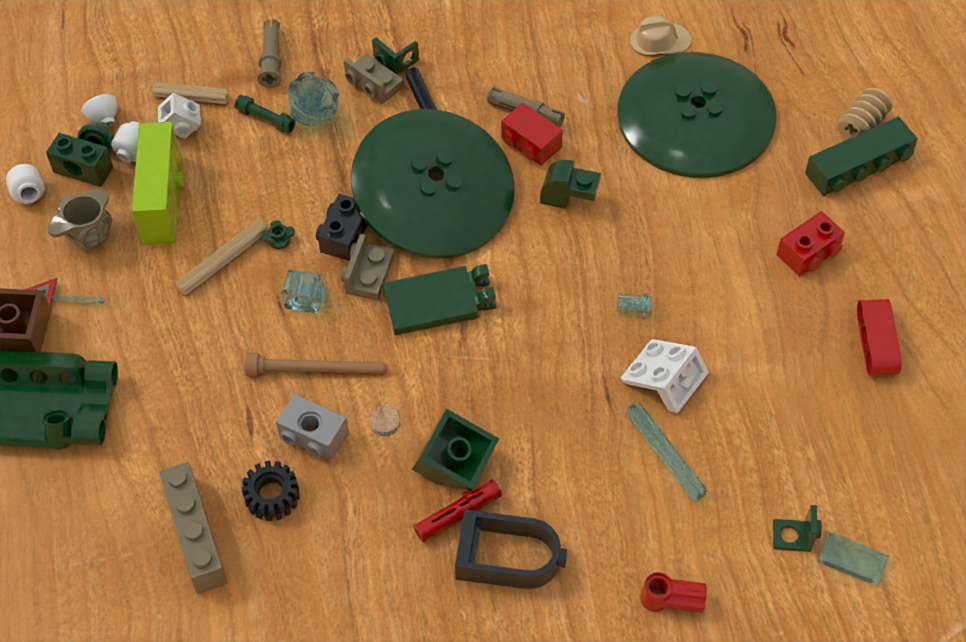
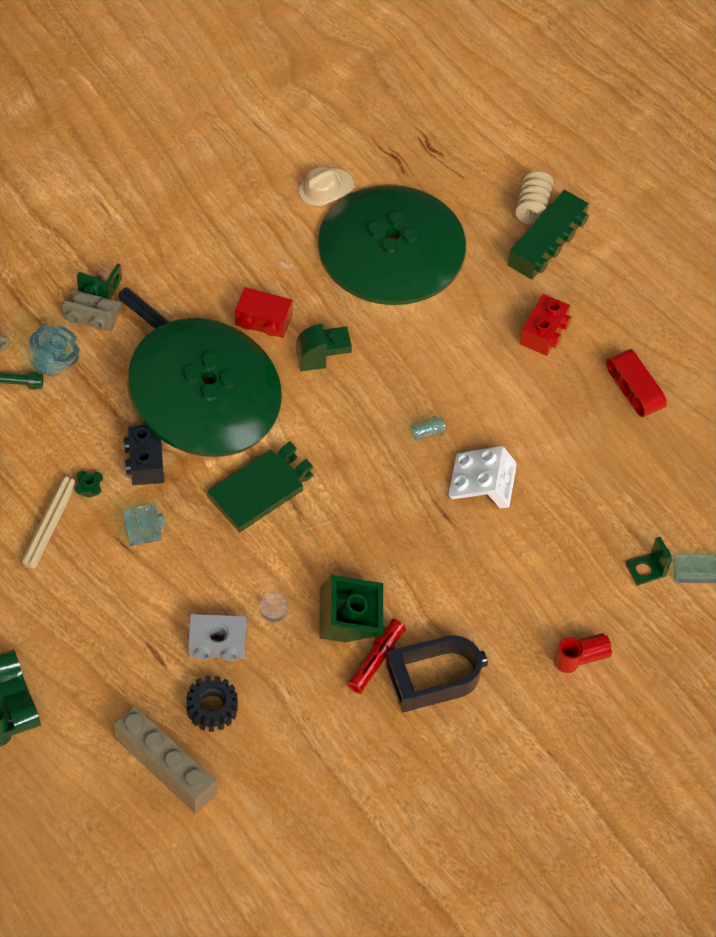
camera: 30 degrees left, 0 degrees up
medium nougat piece [245,353,387,376] -> none
dark tan bracket [341,234,395,300] -> none
dark tan pin [487,86,565,128] -> none
clear light blue axle [627,402,707,501] -> none

